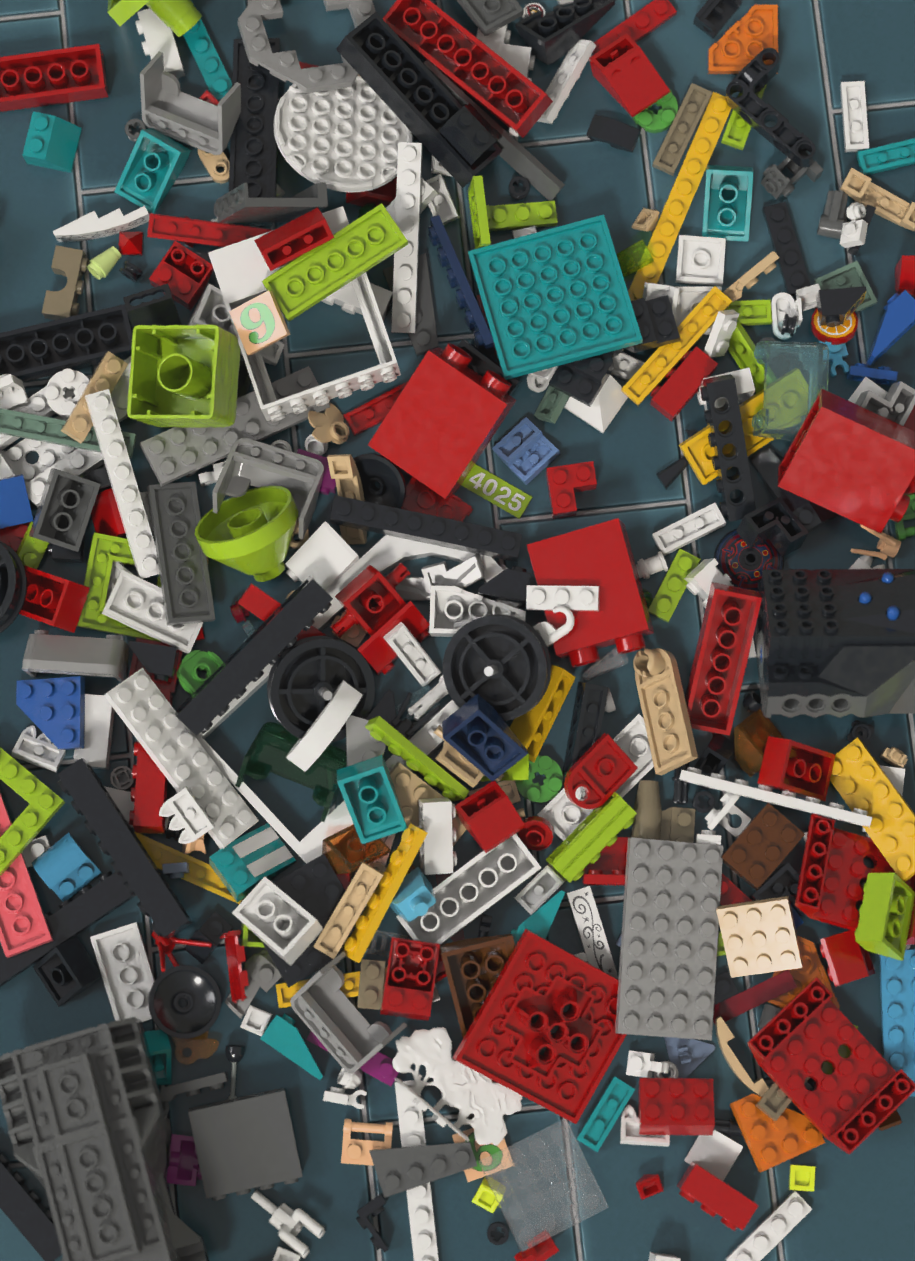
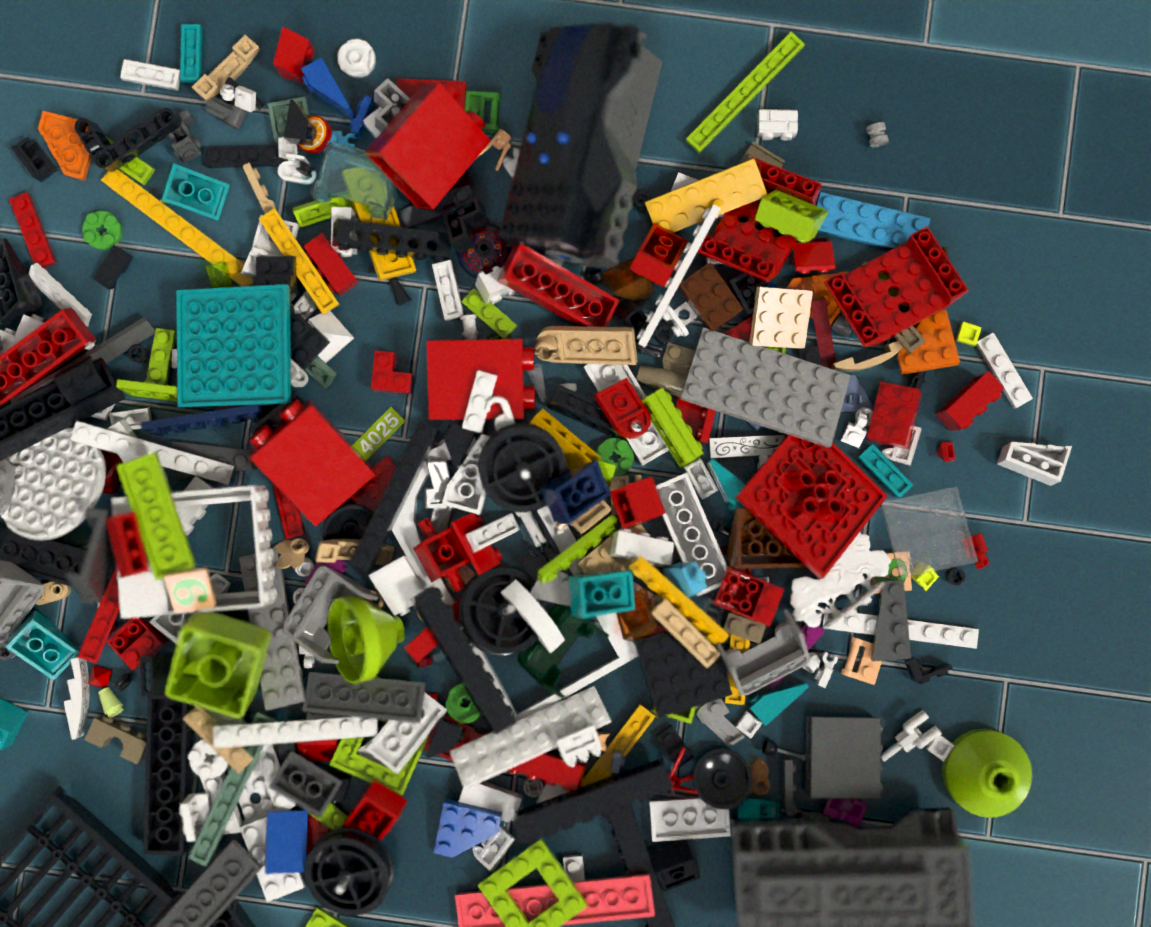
camera: 75 degrees left, 5 degrees up
light grey windscreen [22,630,129,682] -> none
dark azure brick [31,832,101,902] -> none
teal slope [209,823,296,902] -> none
red piece [220,930,249,1003] -> none
white slope [232,877,323,966] -> none
medium blue slope [492,417,560,485] -> none
red plate [518,816,554,851] -> none
red slope [589,33,670,117] -> none
tan slope [632,208,660,232] -> none
dark tan plate [652,83,713,176] -> none
white plate [675,235,726,286] -> none
white sticker [685,1130,743,1181] -> none
white plate [695,830,721,845] -> none
white plate [704,310,739,357] -> none
lime plate [726,299,772,326] -> none
tan plate [879,747,908,768] -> none

